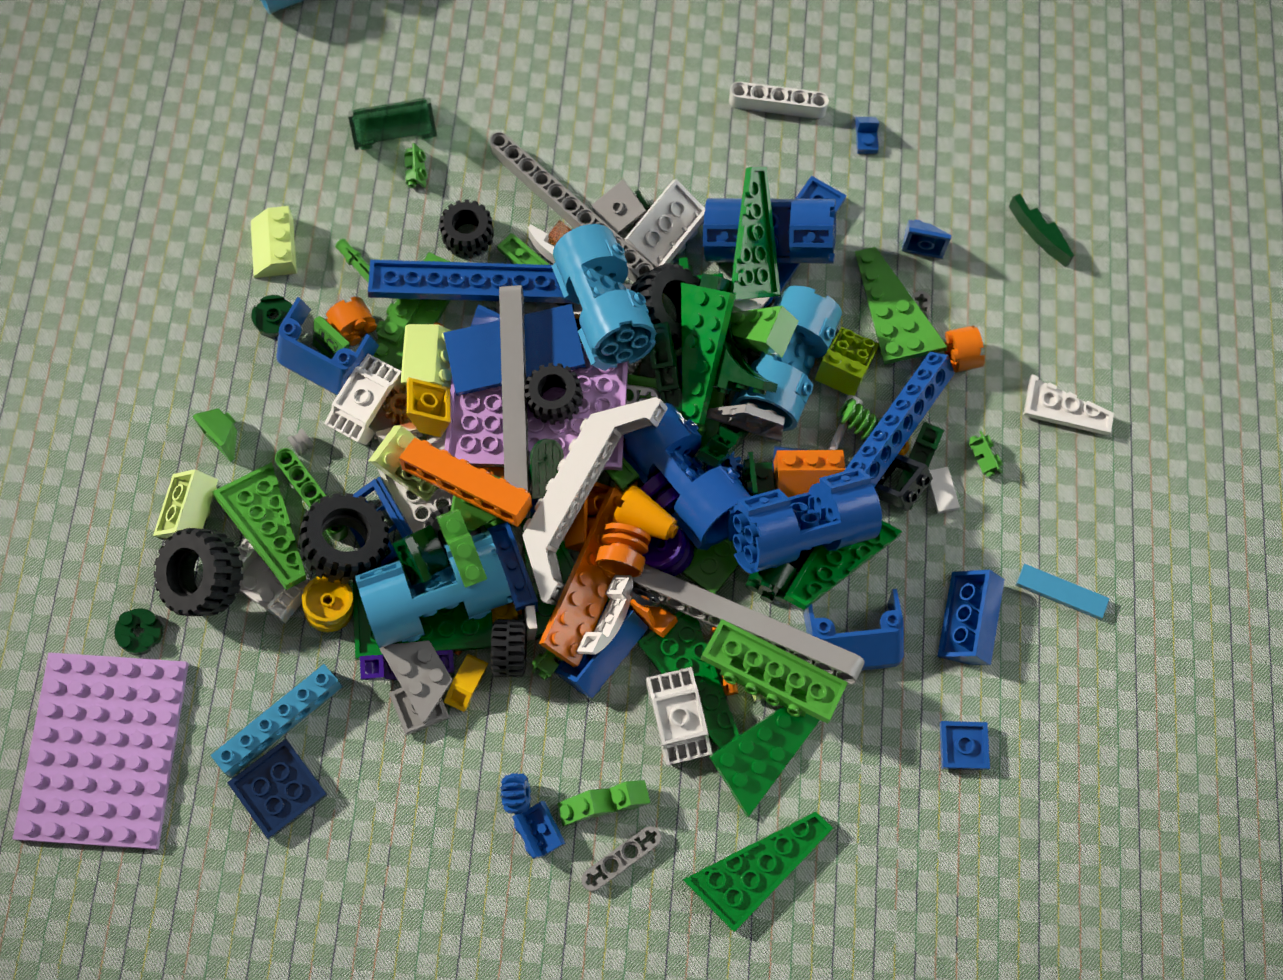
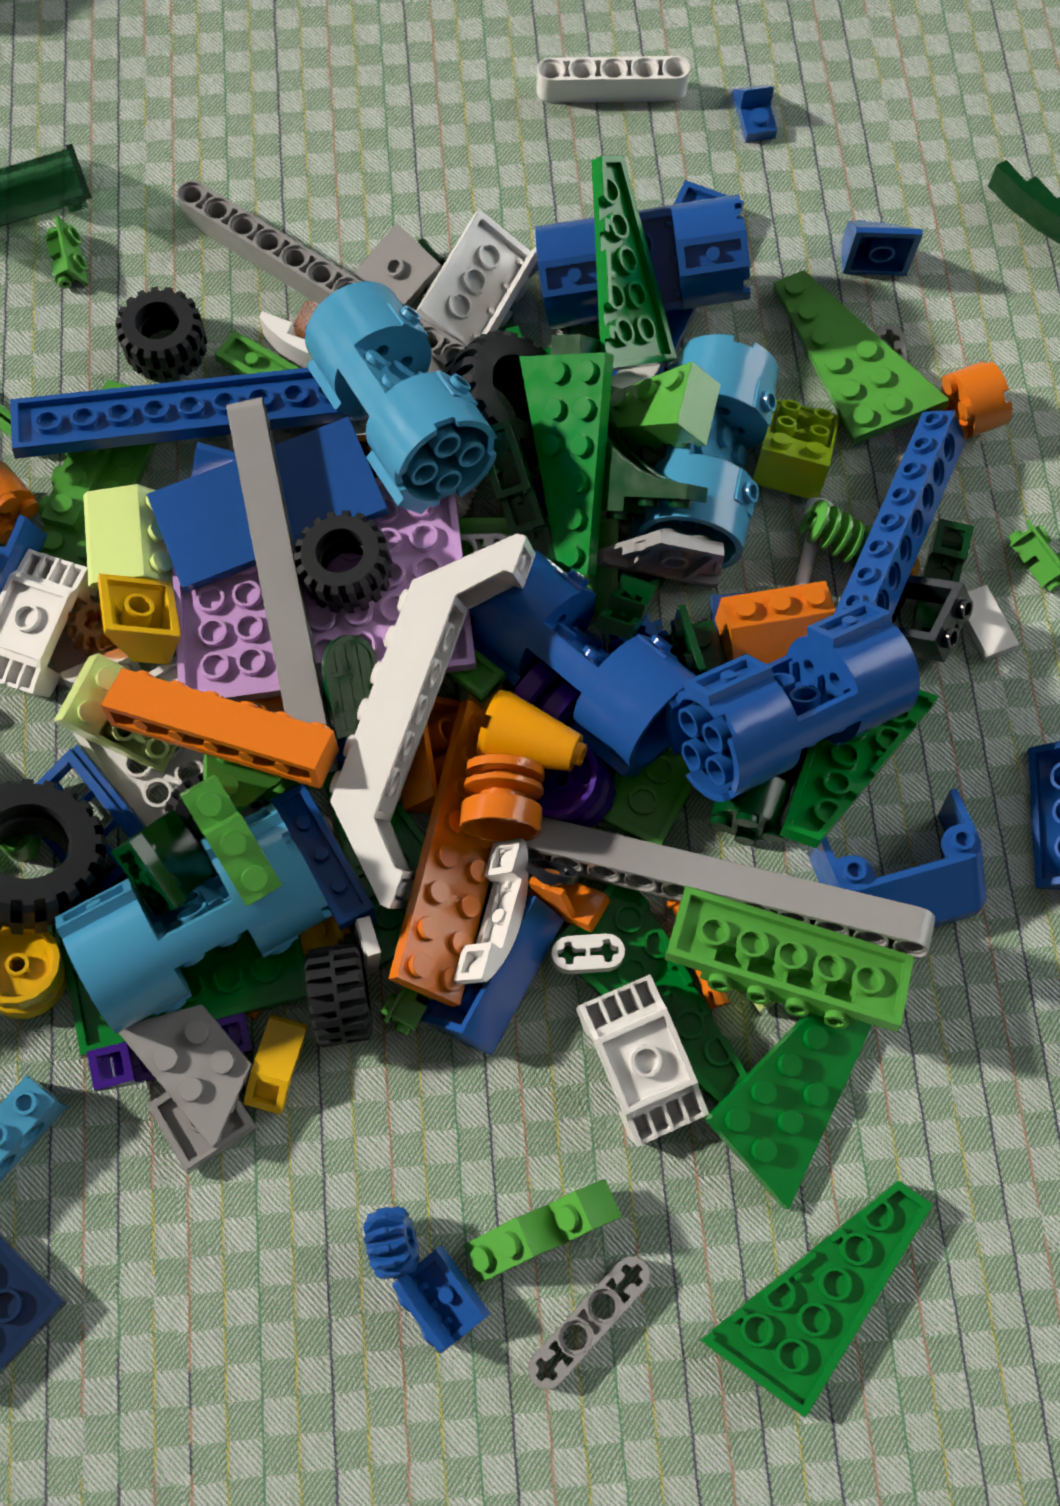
camera: 10 degrees left, 0 degrees up
none -> white beam [551,934,625,974]

